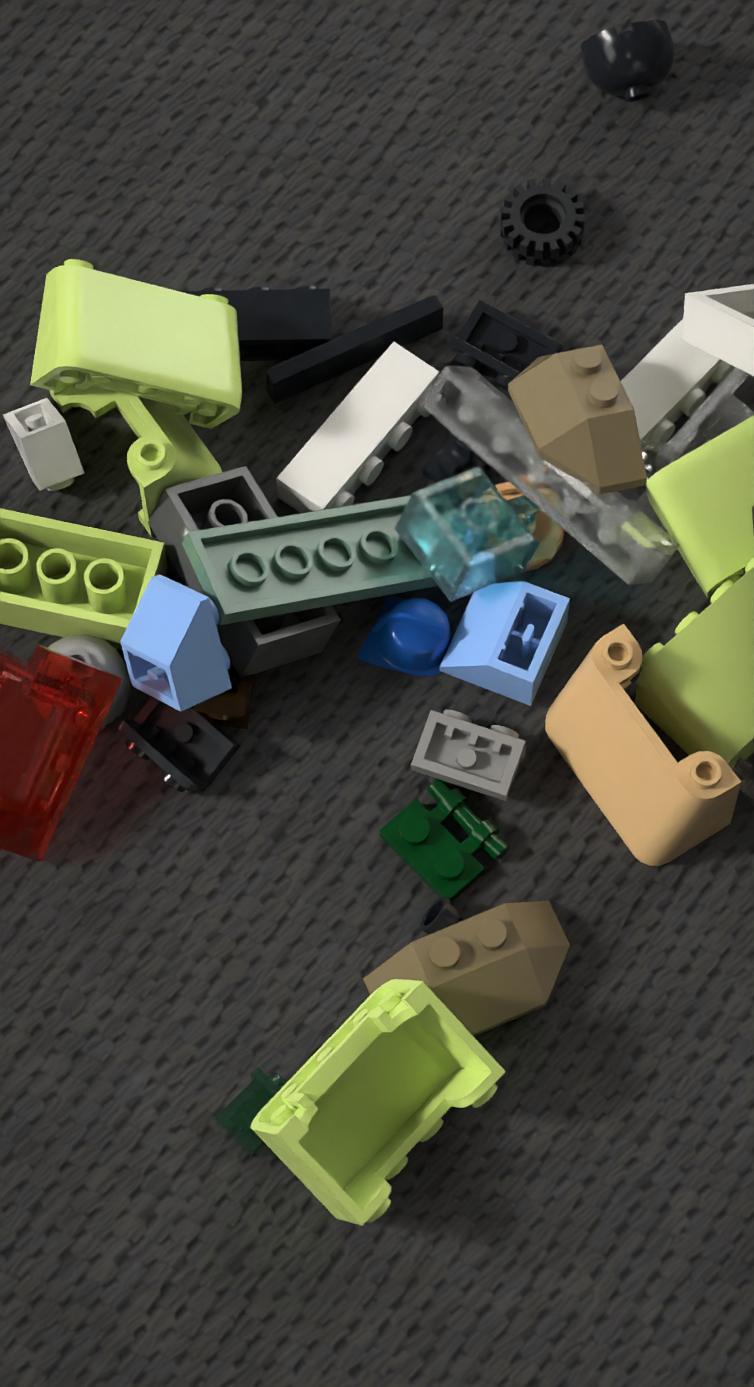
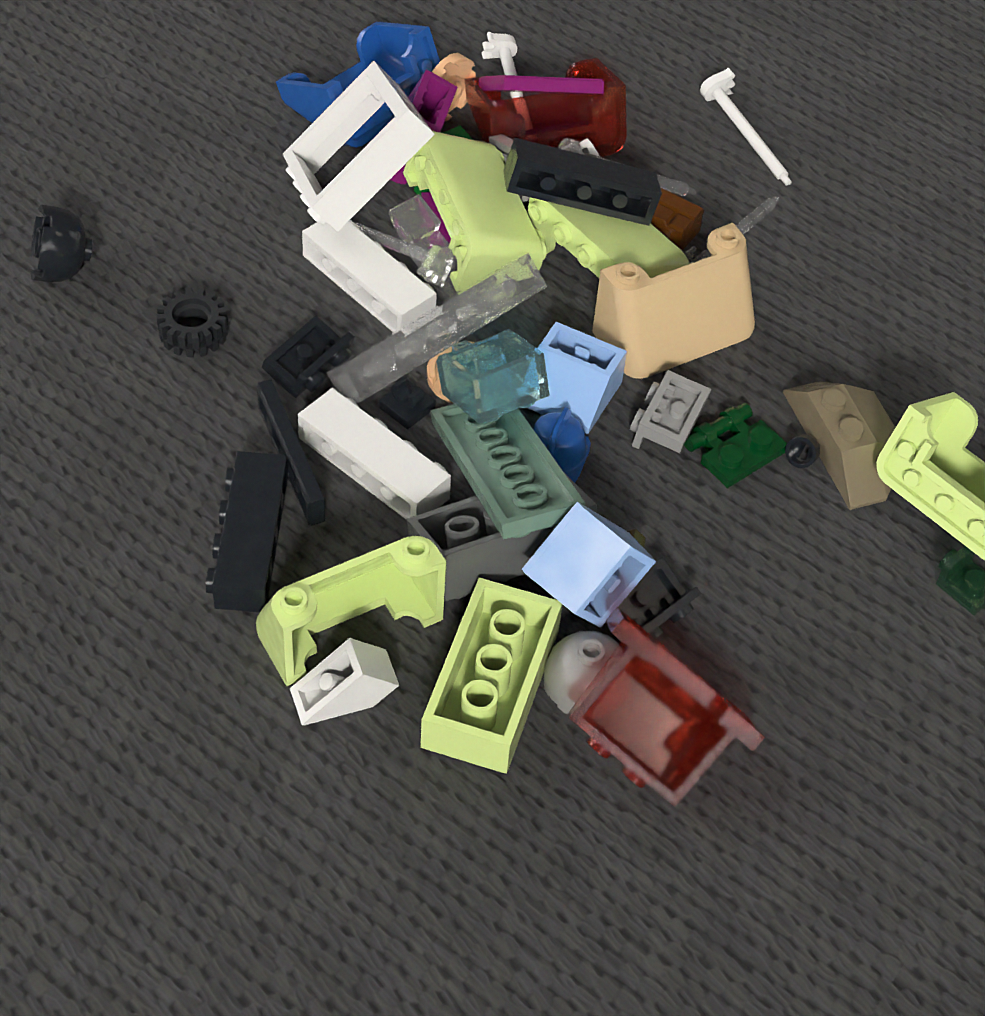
camera: 90 degrees left, 15 degrees down
yellowish green windscreen [30,259,242,429] -> none
dark tan wedge [508,345,647,495] -> none

